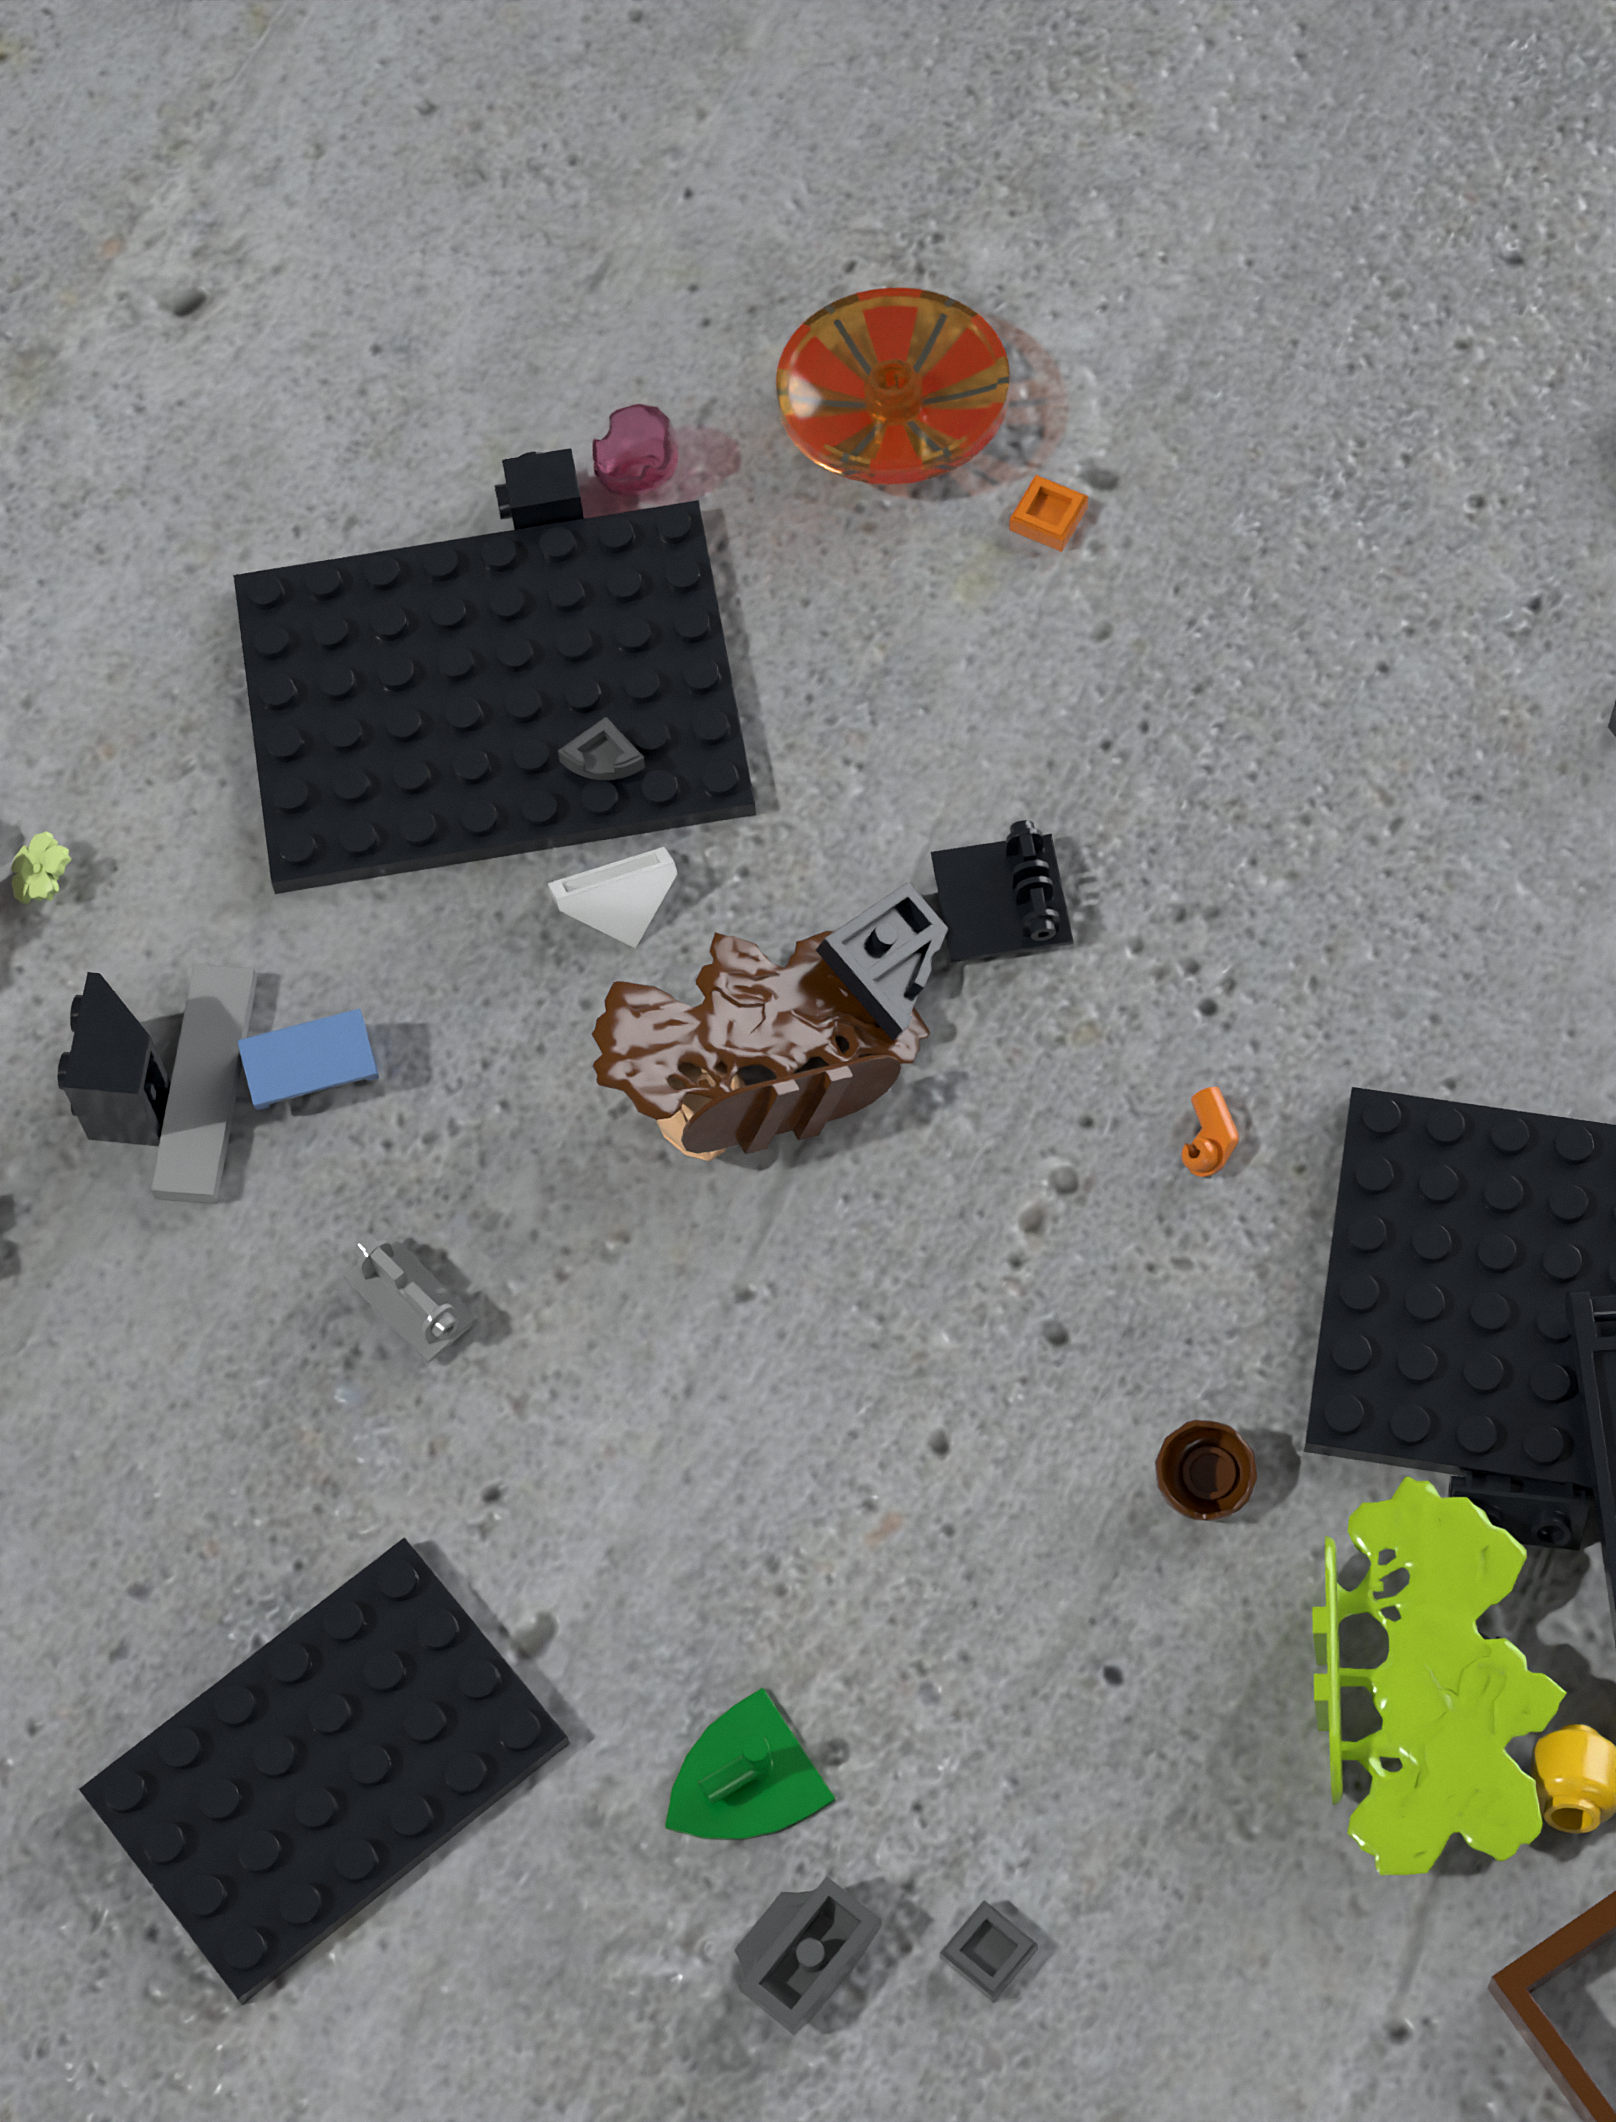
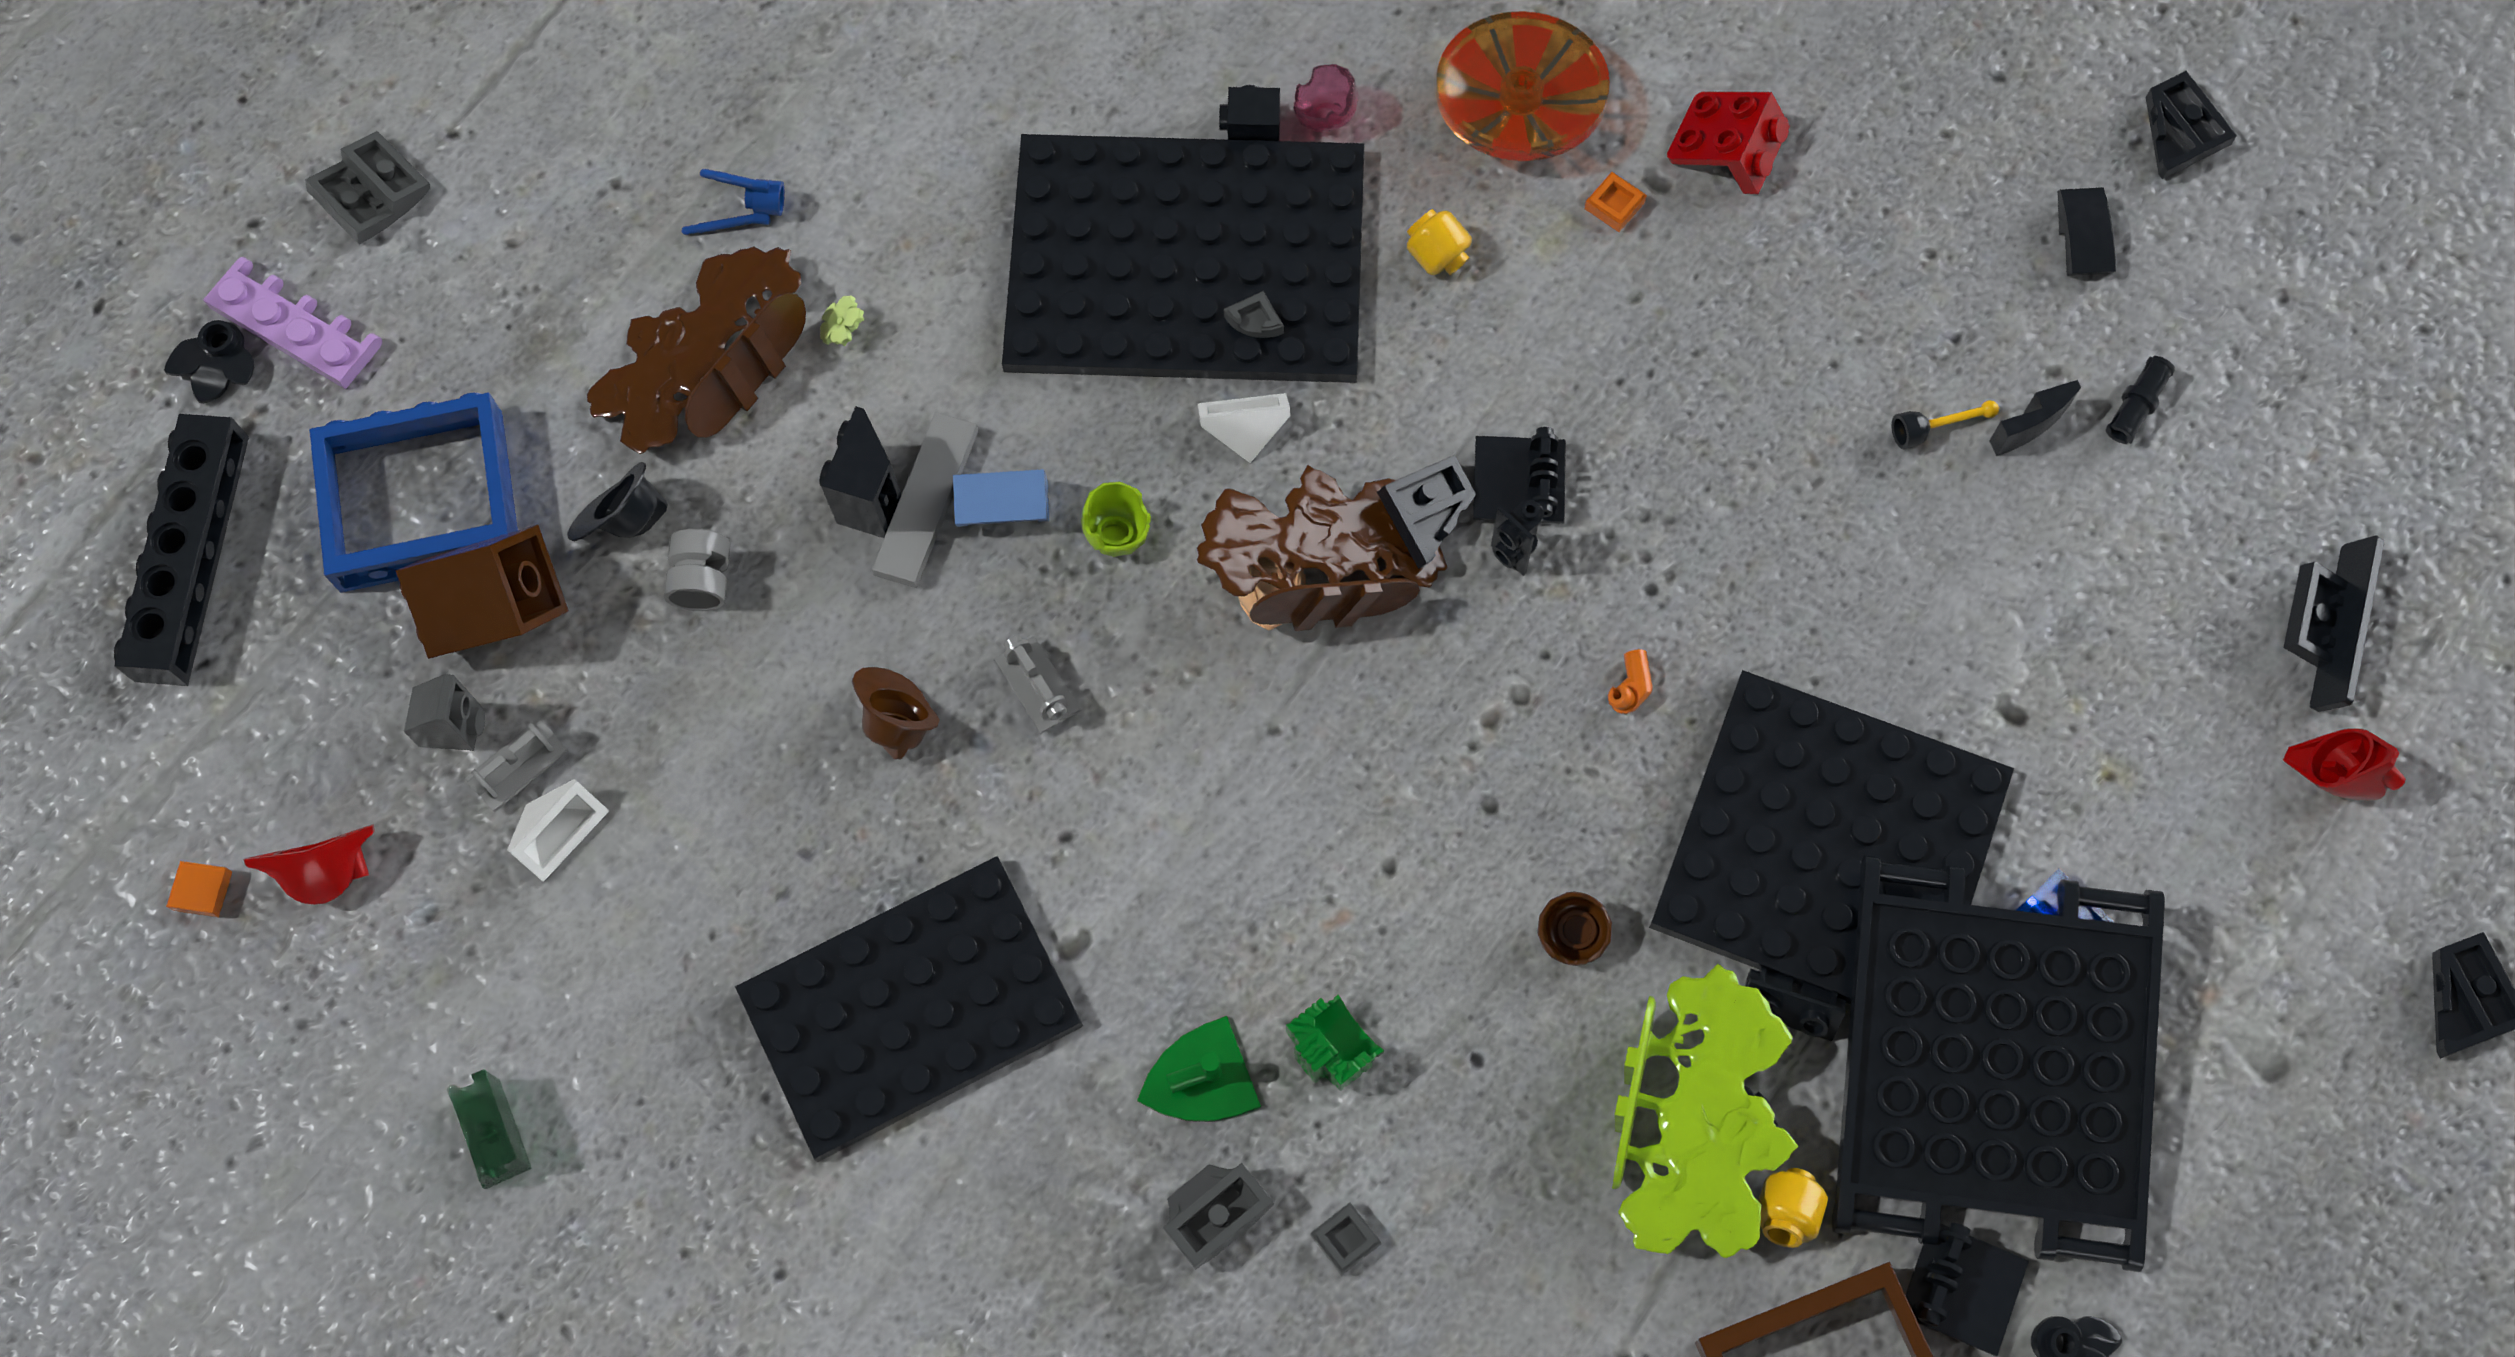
camera: 10 degrees right, 5 degrees up
none -> reddish brown piece [852,667,940,760]
none -> lime hair [1081,481,1151,557]
none -> green hair [1286,995,1384,1091]
none -> yellow head [1407,209,1472,276]
none -> black hinge [1491,500,1544,576]
none -> red bracket [1667,92,1790,194]
none -> black hinge [1891,400,1999,450]

